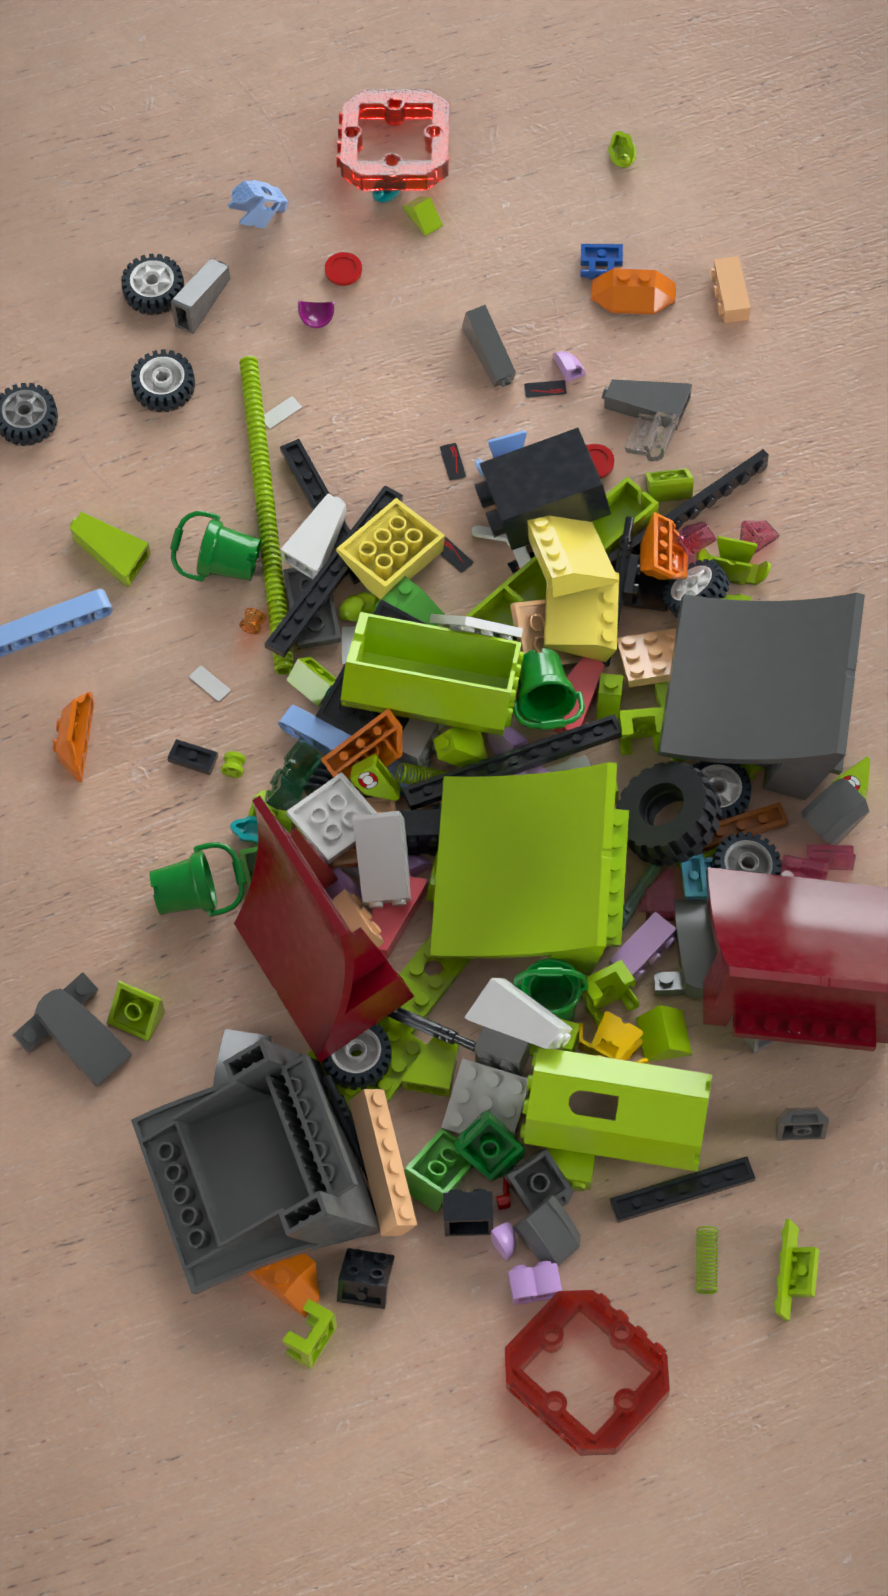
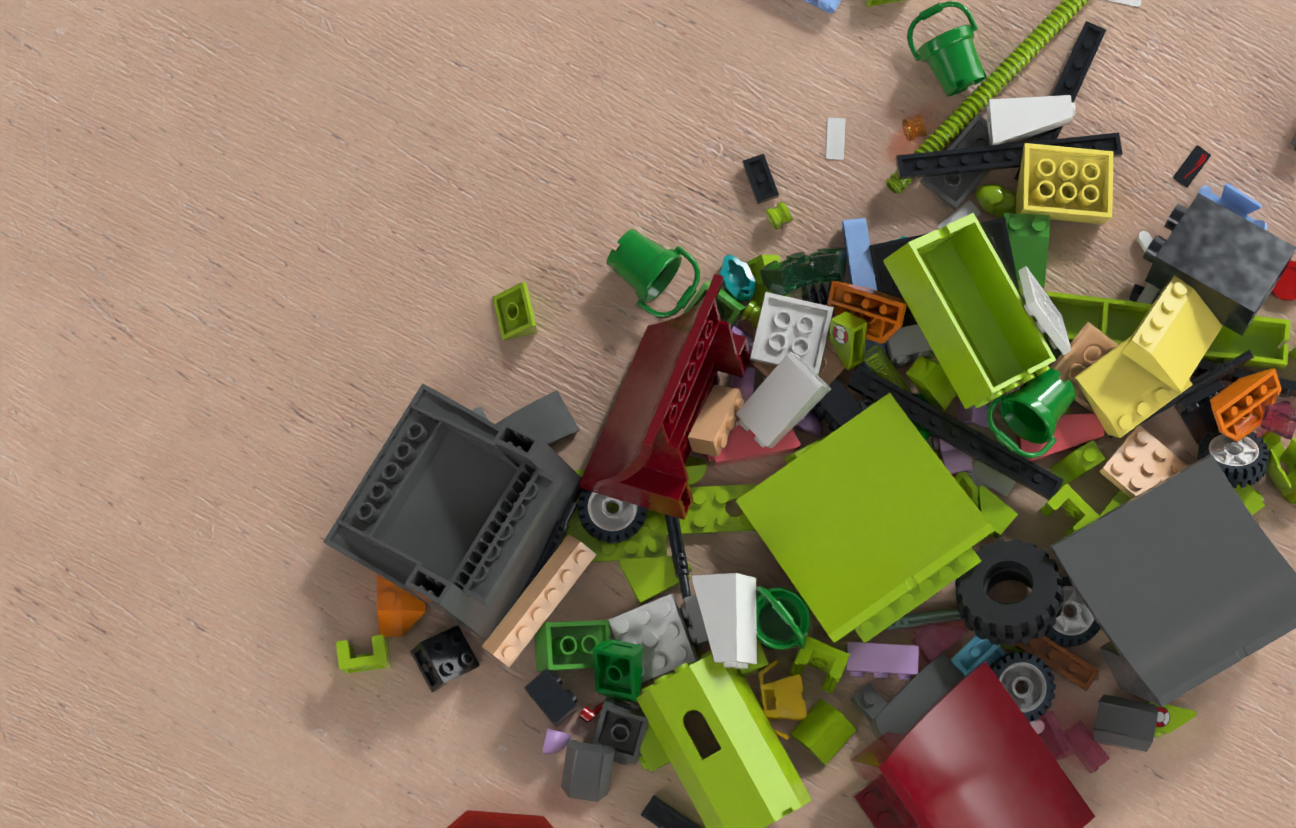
camera: 45 degrees right, 15 degrees up
dark grey slope [12,972,132,1087] -> none
orange wedge [53,692,95,782] -> none
lime panel [286,656,337,707] -> none
black sticker [440,537,474,573] -> none
lavender brick [508,1261,562,1305] -> none

